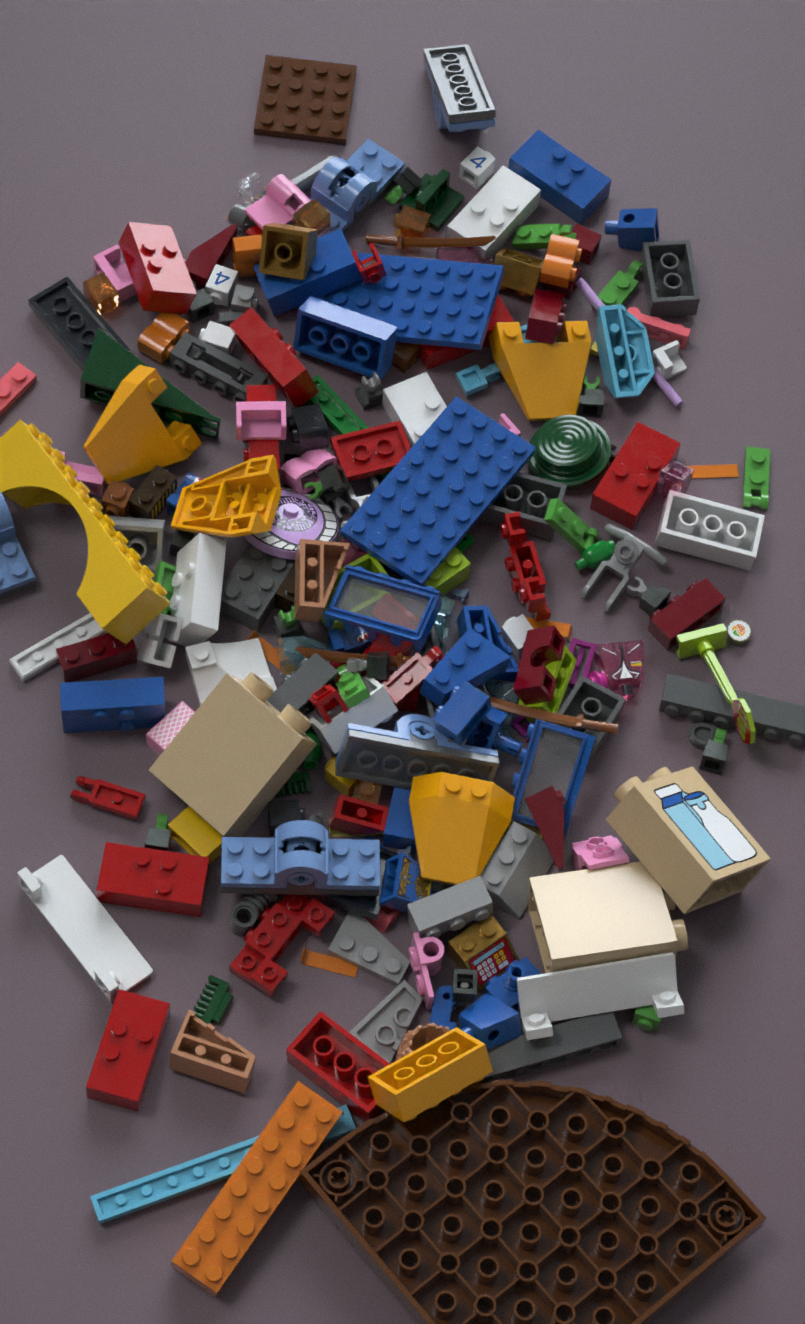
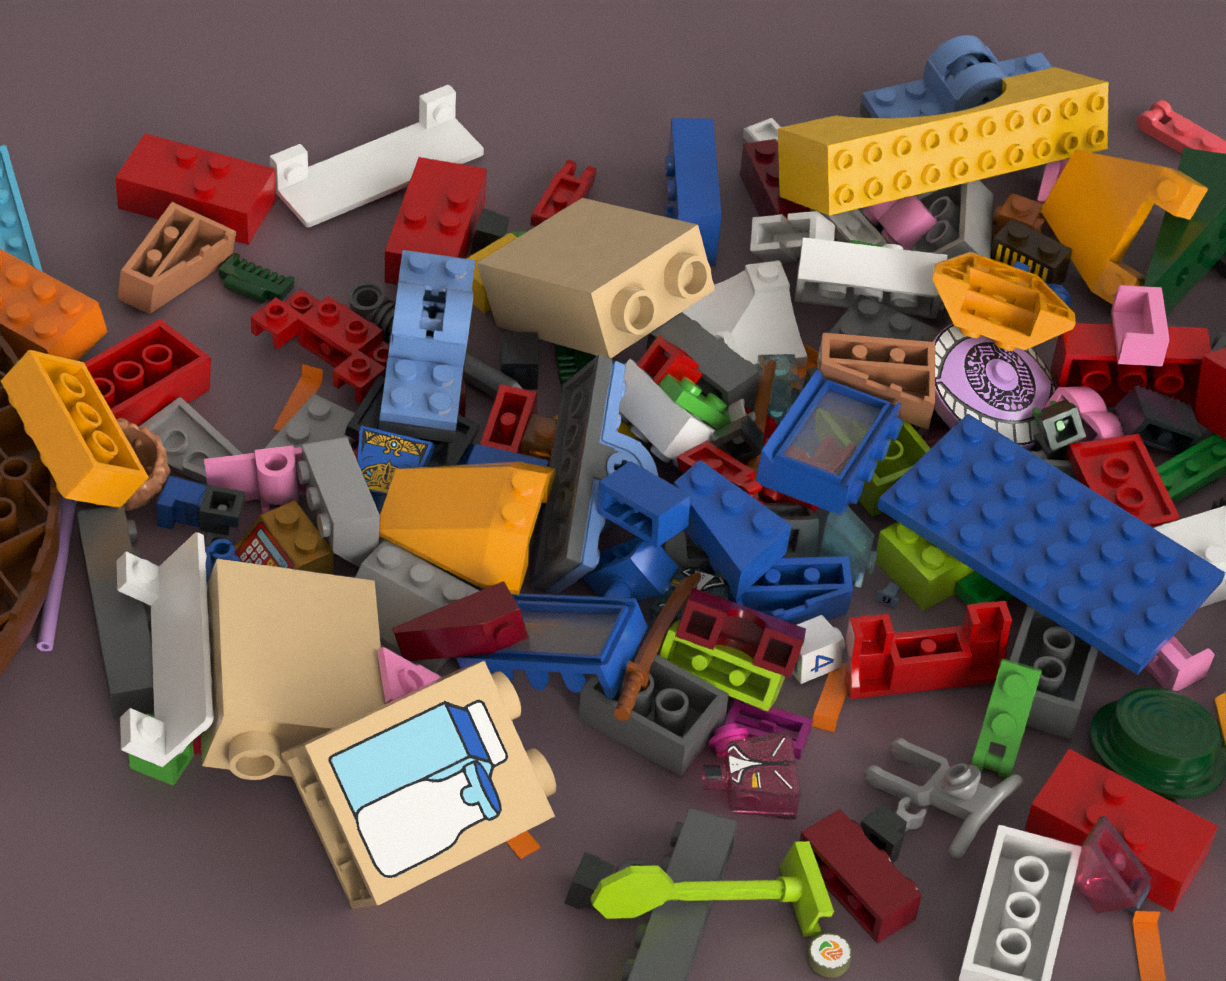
camera: 95 degrees right, 15 degrees down
blue torso [459,993,522,1050] -> none
green plant [574,540,616,571] -> none

